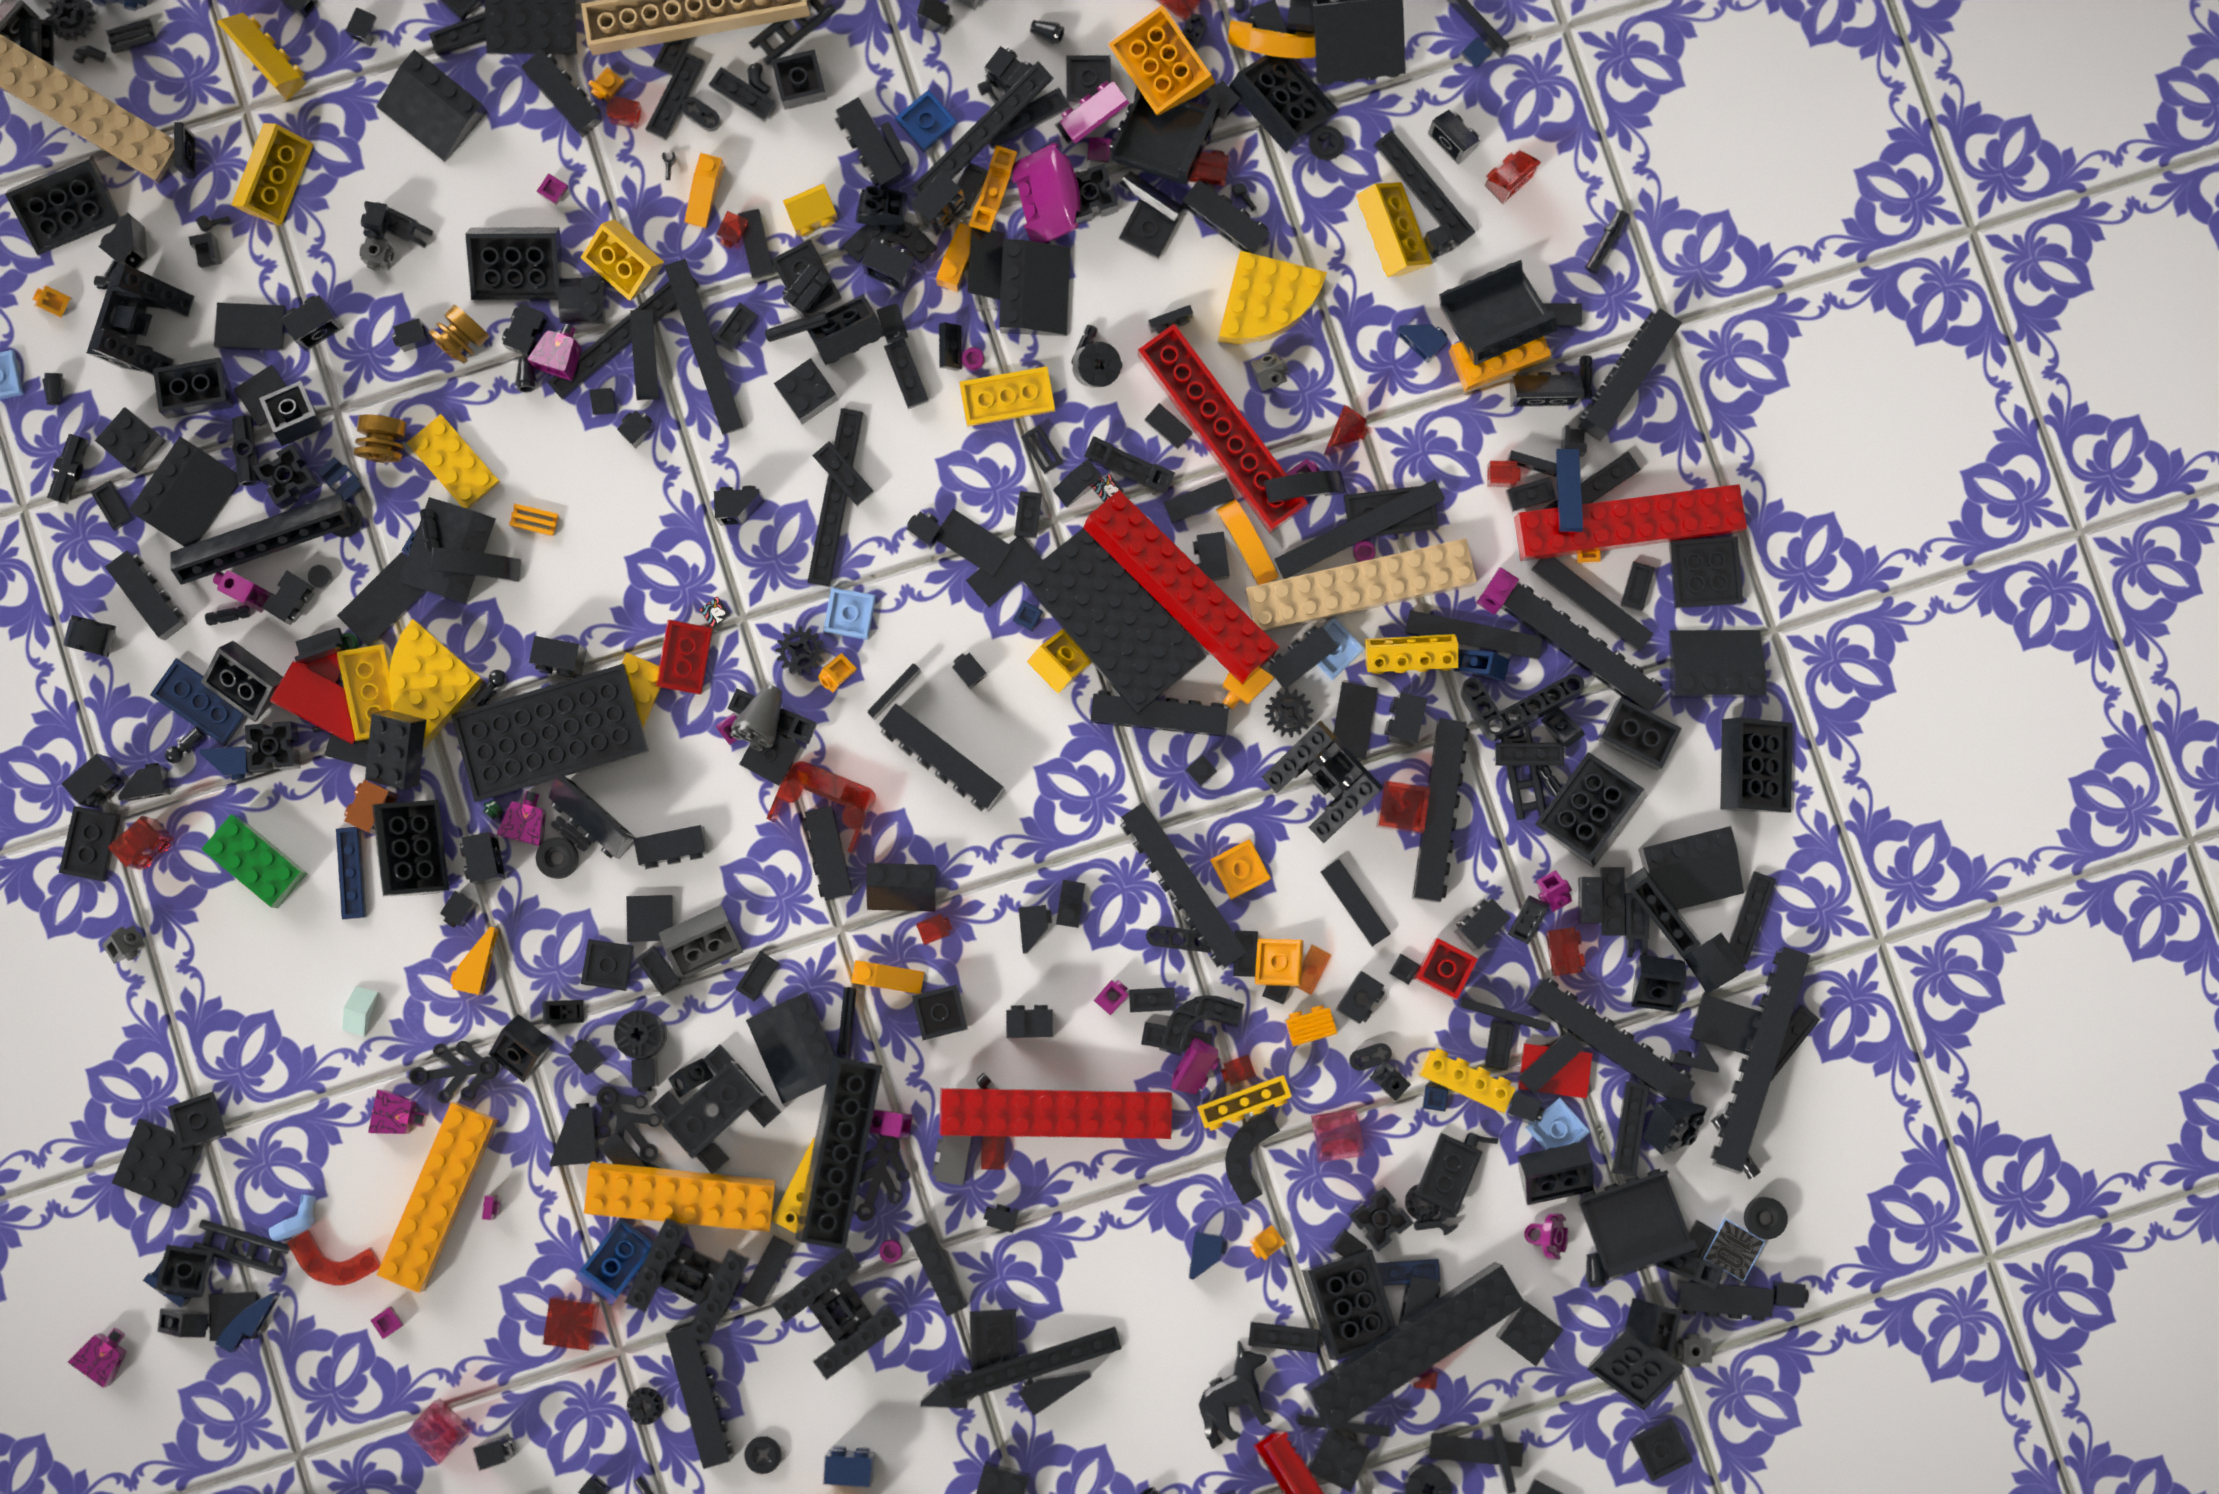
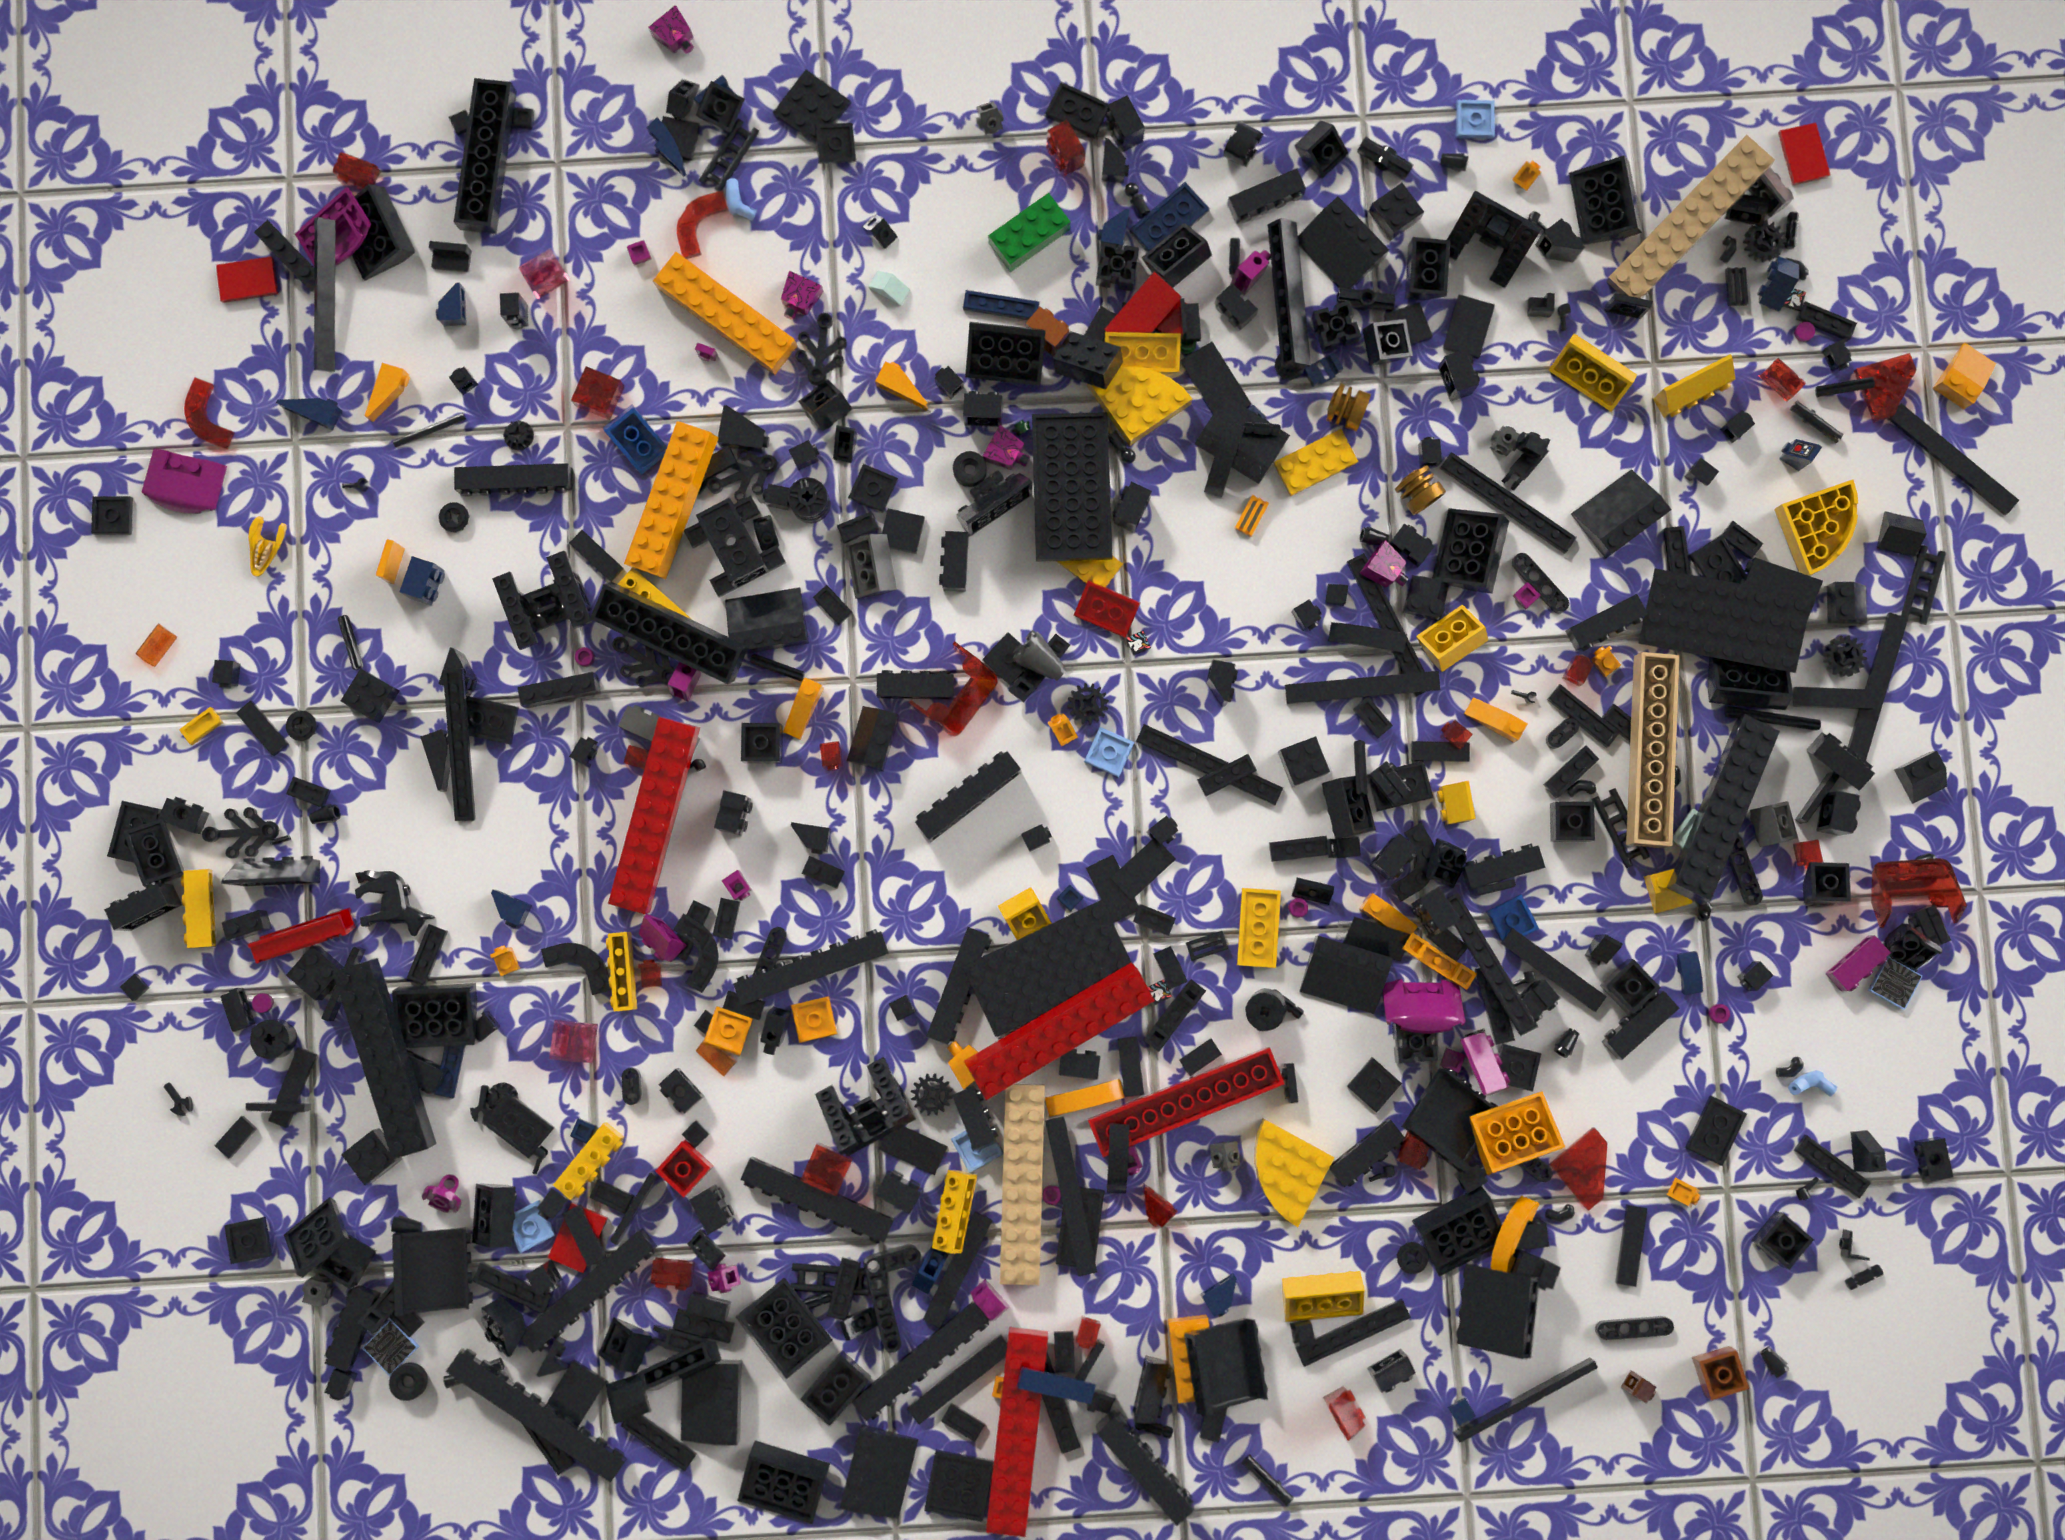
camera: 110 degrees right, 0 degrees up
black tile [90,480,134,531] -> none
black tile [308,565,332,588] -> none
black piece [625,1217,750,1344] -> none
magenta tile [716,713,738,745] -> none
black tile [867,663,921,720] -> none
black tile [1120,171,1185,220] -> none
light orange brick [1285,1005,1337,1047] -> none
black tile [1320,859,1391,947] -> none
black brick [1347,1185,1414,1252] -> none
black brick [1369,1061,1411,1101] -> none
clear red slope [1409,1367,1437,1390] -> none
none -> black brick [525,1260,563,1296]
none -> black torso [760,1006,792,1055]
none -> black bracket [862,215,897,249]
none -> black slope [1294,120,1349,179]
none -> black tile [1439,452,1577,554]
none -> black tile [1500,928,1607,1012]
none -> black beam [1512,553,1569,613]

